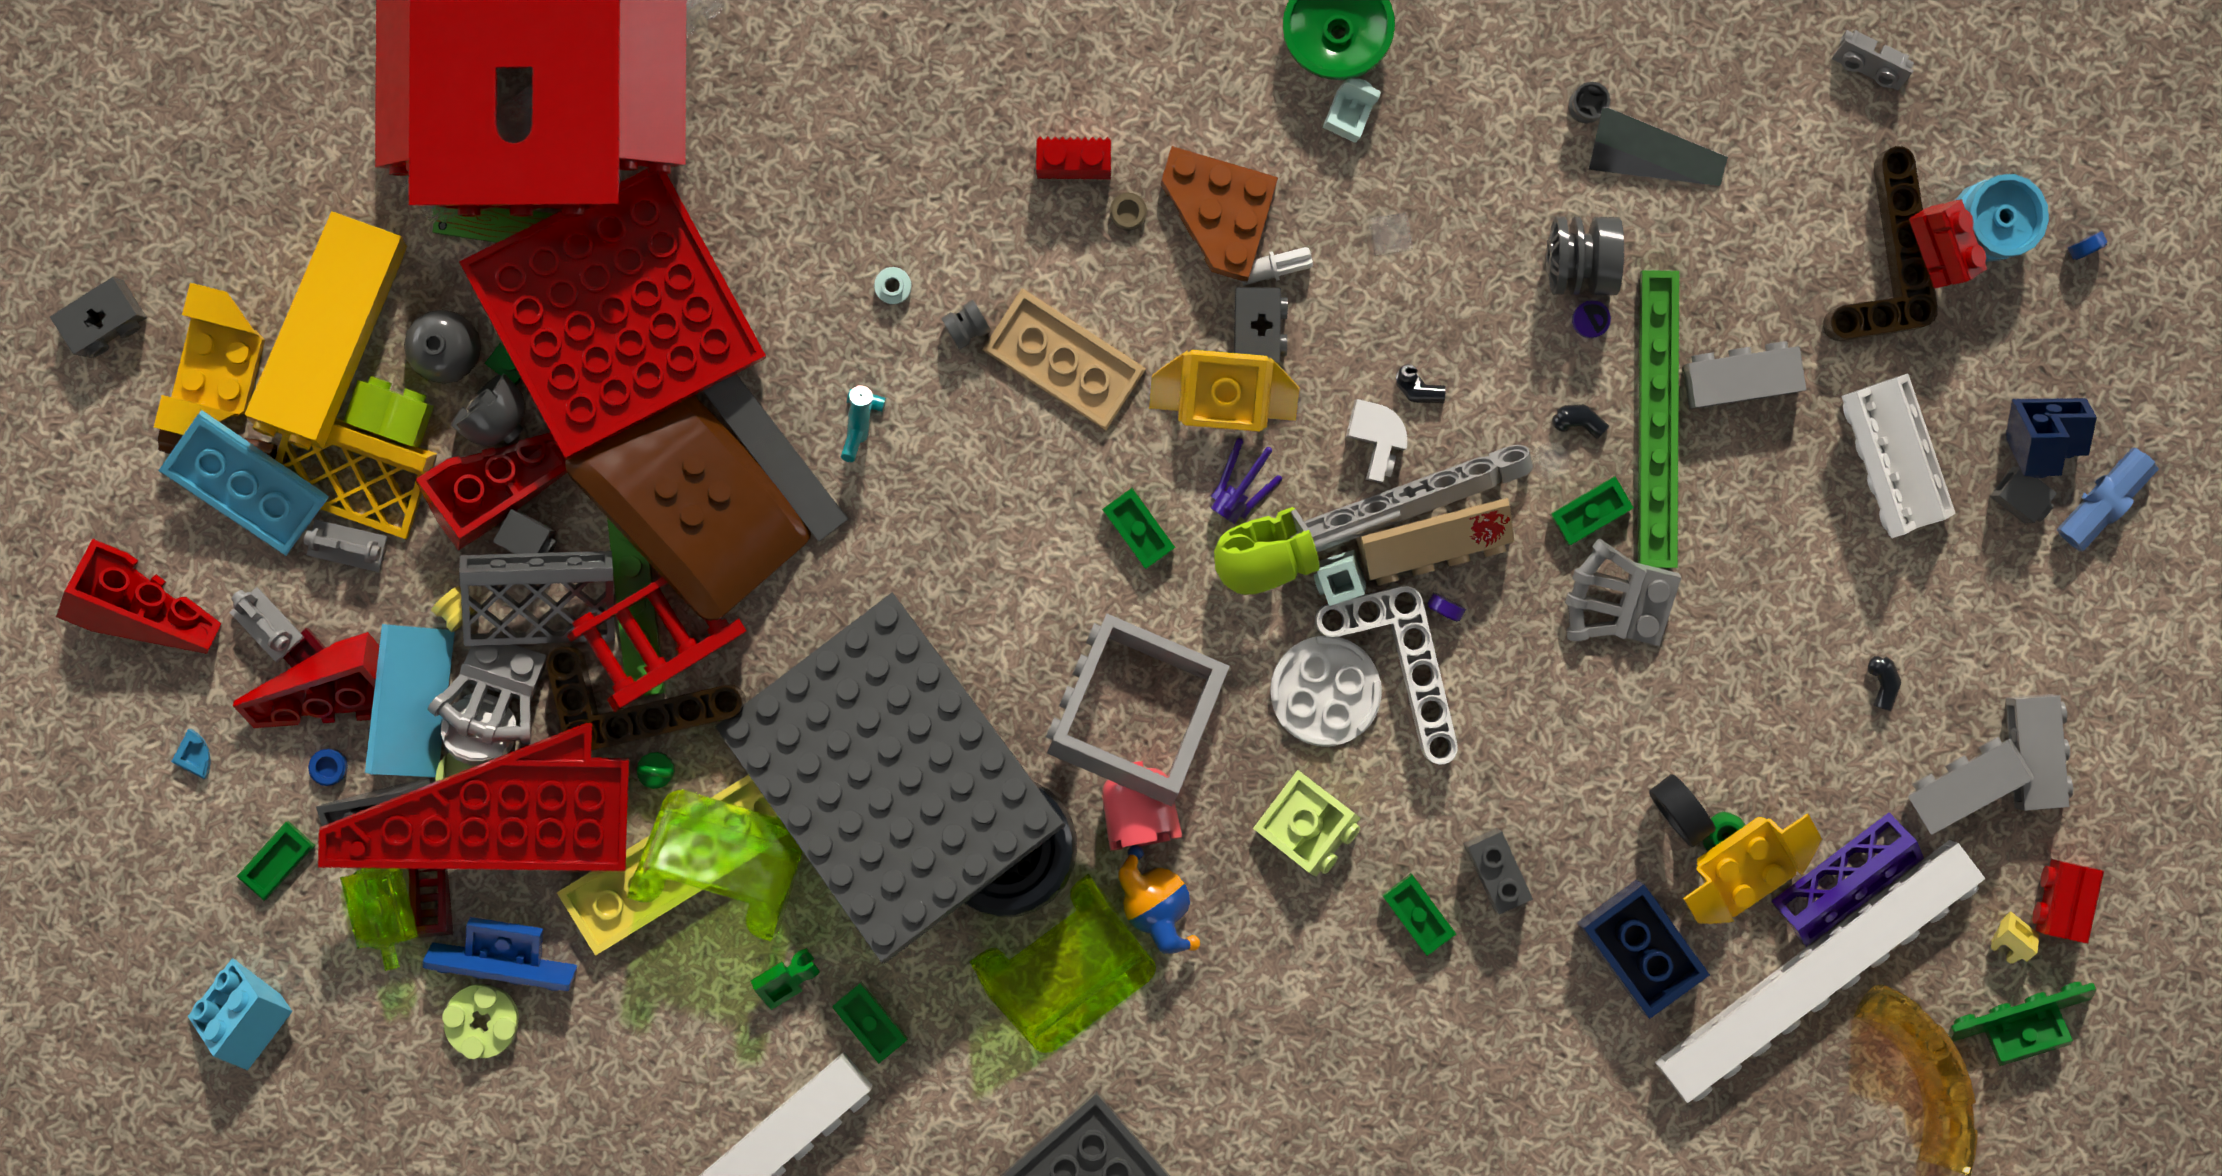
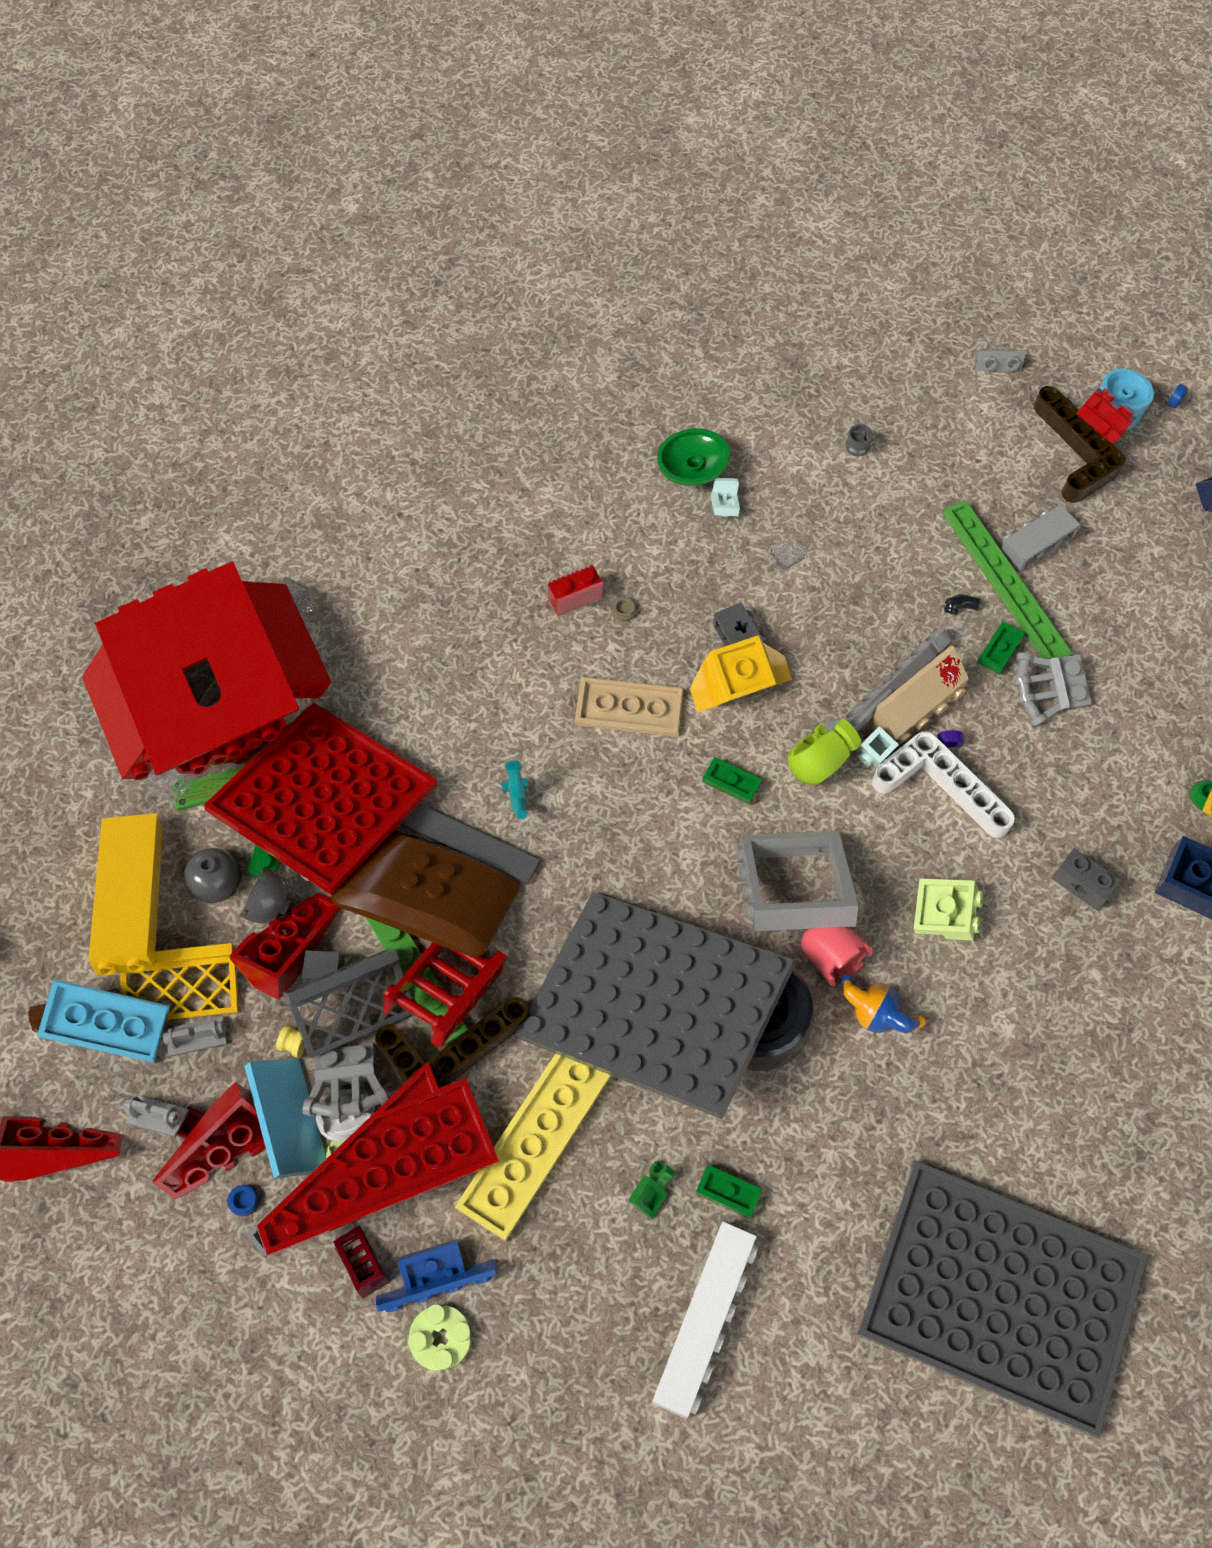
camera: 25 degrees left, 25 degrees down
yellow piece [153,283,265,435] -> none
dark azure tile [171,729,211,779] -> none
medium azure slope [188,958,293,1070] -> none
green tile [236,821,316,901] -> none
clear neon green plate [340,868,418,971] -> none
lime brick [343,376,434,447] -> none
clear neon green windscreen [627,789,803,942] -> none
green tile [636,752,675,789] -> none
light aqua plate [874,267,912,304] -> none
dark grey wheel [941,300,992,350] -> none
clear neon green windscreen [969,874,1156,1053] -> none
dark orange plate [1160,146,1278,282] -> none
dark purple plant [1211,438,1282,524] -> none
white axle [1242,247,1313,286] -> none
white tile [1270,636,1382,747] -> none
white brick [1346,399,1407,483] -> none
green plate [1382,873,1456,956] -> none
black arm [1396,364,1446,404] -> none
dark grey wheel [1546,216,1624,296] -> none
dark purple tile [1572,300,1611,338] -> none
sticker [1589,107,1728,186] -> none
black tyre [1649,774,1716,847] -> none
white brick [1842,374,1956,538] -> none

